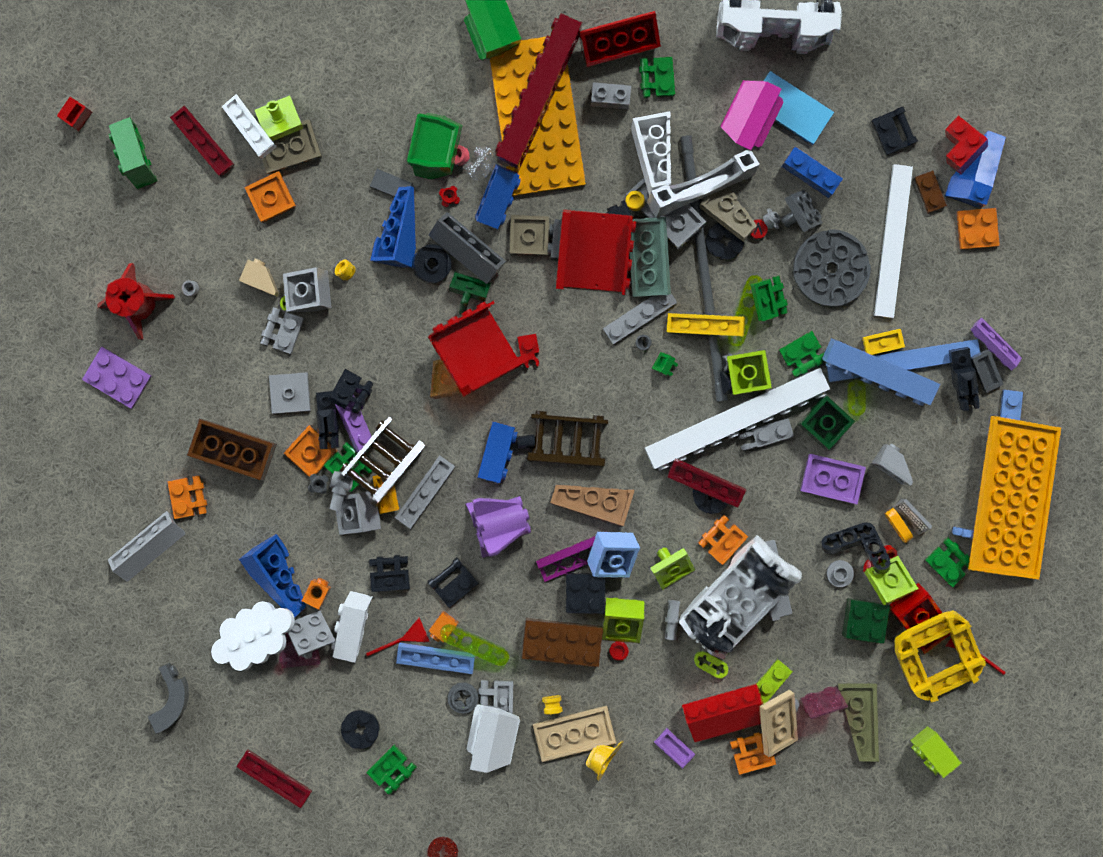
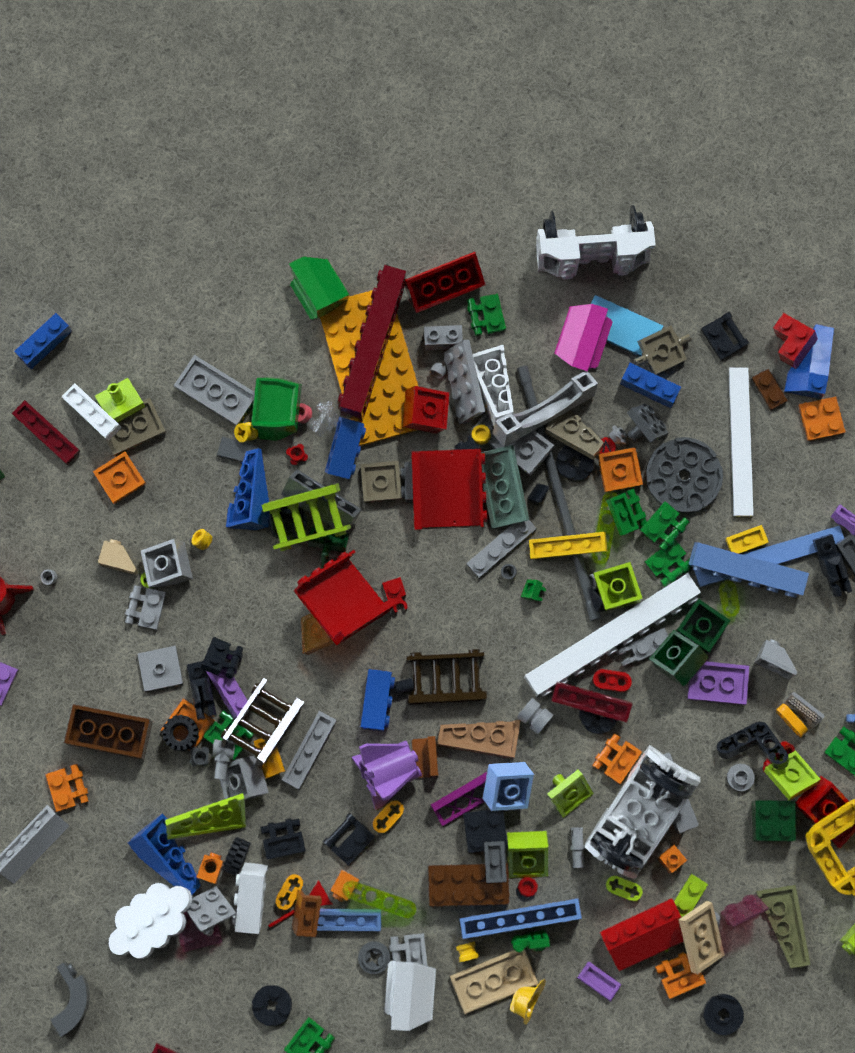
camera: 10 degrees left, 10 degrees down
none -> blue brick [14,313,72,369]
none -> black tyre [162,715,199,751]
none -> lime wing [165,793,246,840]
none -> light grey plate [173,355,254,426]
none -> black tyre [222,837,251,876]
none -> yellow wheel [234,422,258,442]
none -> lime fence [262,483,351,551]
none -> light orange beam [276,874,303,910]
none -> dark orange panel [292,890,322,937]
none -> light orange beam [373,800,404,833]
none -> red container [403,386,449,434]
none -> dark orange panel [412,736,438,778]
none -> light grey hinge [429,363,446,379]
none -> light grey plate [444,340,485,424]
none -> medium blue brick [459,899,582,939]
none -> dark grey plate [484,841,507,884]
none -> green plate [511,930,550,952]
none -> light grey wheel [517,698,553,734]
none -> black slope [527,484,549,506]
none -> red plate [592,669,632,692]
none -> orange plate [597,447,643,492]
none -> dark tan plate [633,325,691,375]
none -> green plate [639,501,690,551]
none -> dark green brick [649,630,709,687]
none -> orange brick [657,845,687,873]
none -> black plate [703,994,744,1035]

